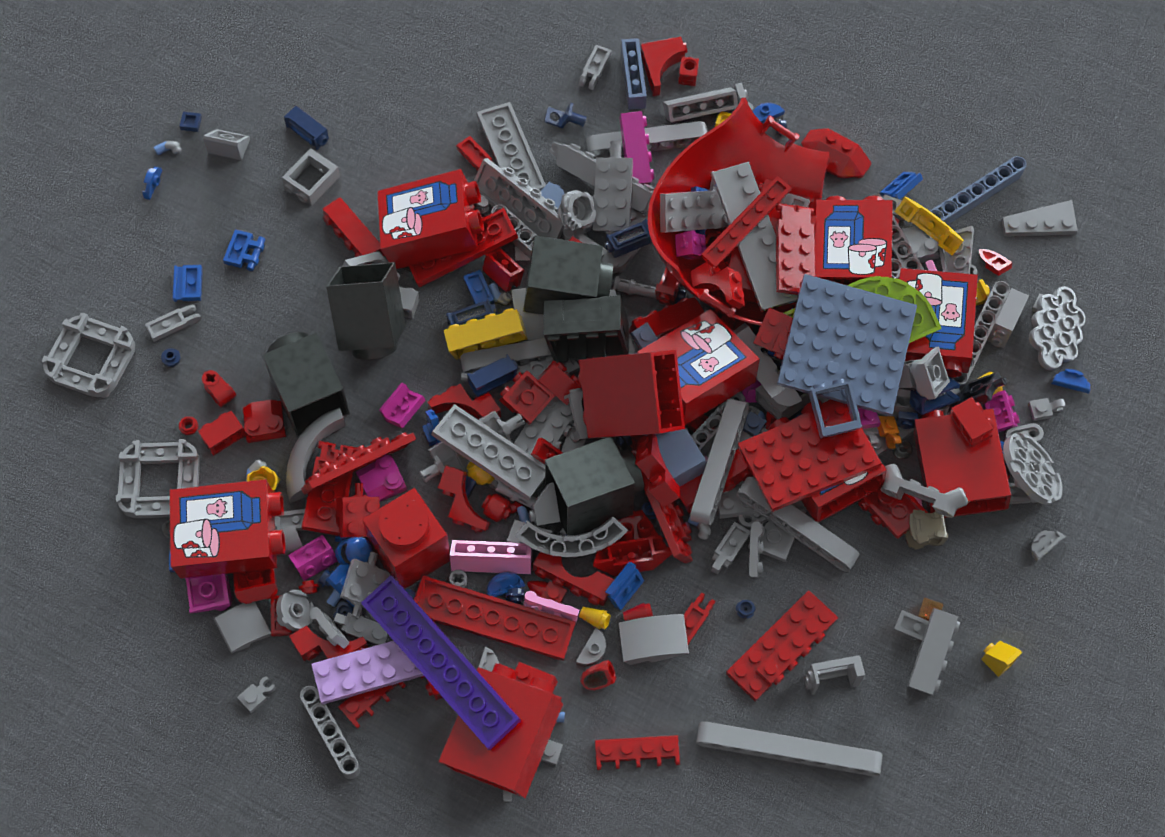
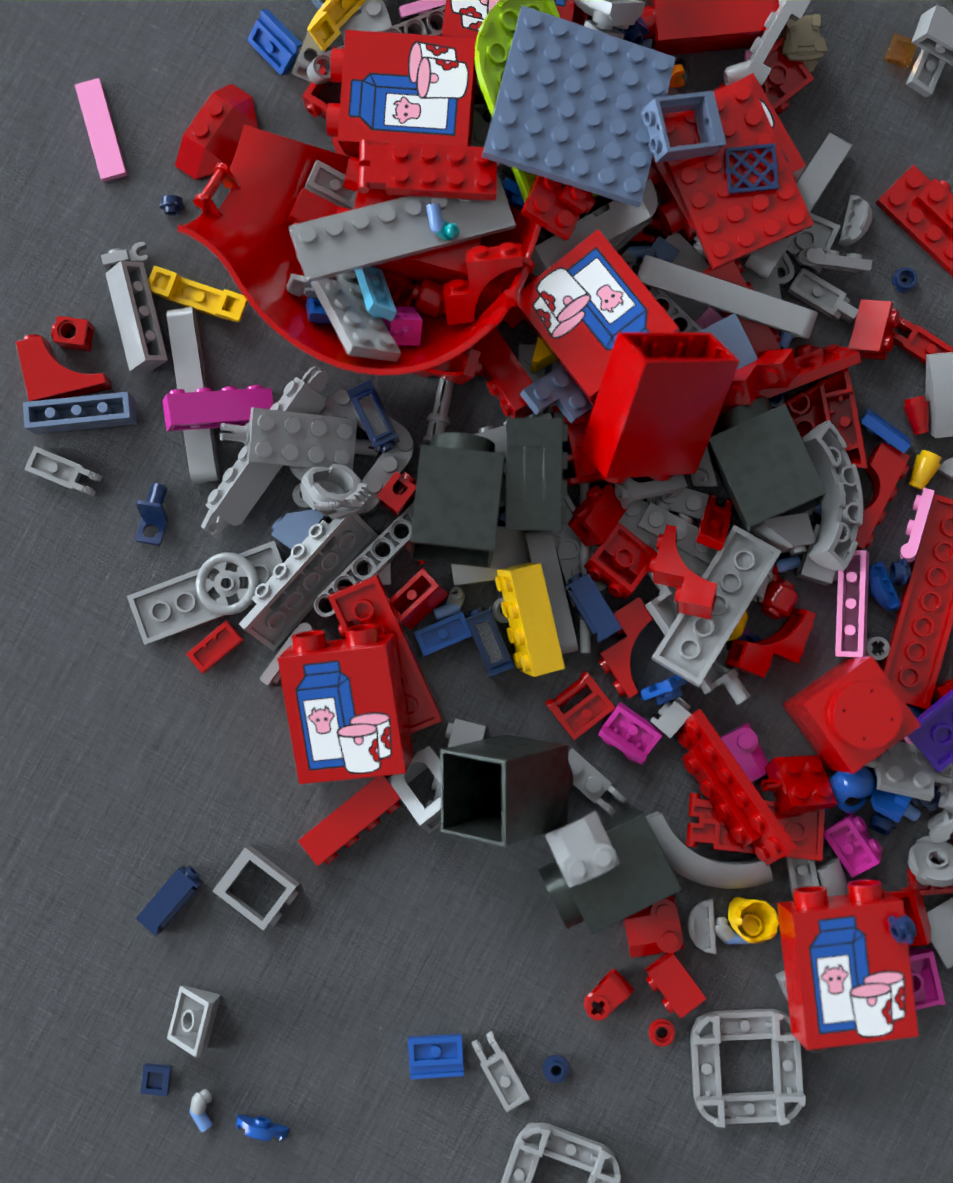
camera: 85 degrees left, 20 degrees up
blue plate [223,230,265,271] -> none
red plate [298,580,319,595] -> none
red plate [527,580,567,604] -> none
red plate [701,176,792,269] -> none
blue plate [753,103,785,123] -> none
none -> bright pink tile [75,78,128,182]
none -> light grey plate [196,552,259,615]
none -> medium azure plate [355,266,397,321]
none -> arm [426,203,460,241]
none -> red plate [545,671,615,740]
none -> light grey slope [545,811,620,887]
none -> light grey hinge [568,748,626,816]
none -> red arch [649,524,717,620]
none -> light grey brick [650,696,691,738]
none -> light grey plate [687,898,717,954]
none -> dark blue window [725,143,779,194]
none -> light grey plate [839,195,872,247]
none -> red brick [848,299,900,360]
none -> dark blue plate [888,915,917,945]

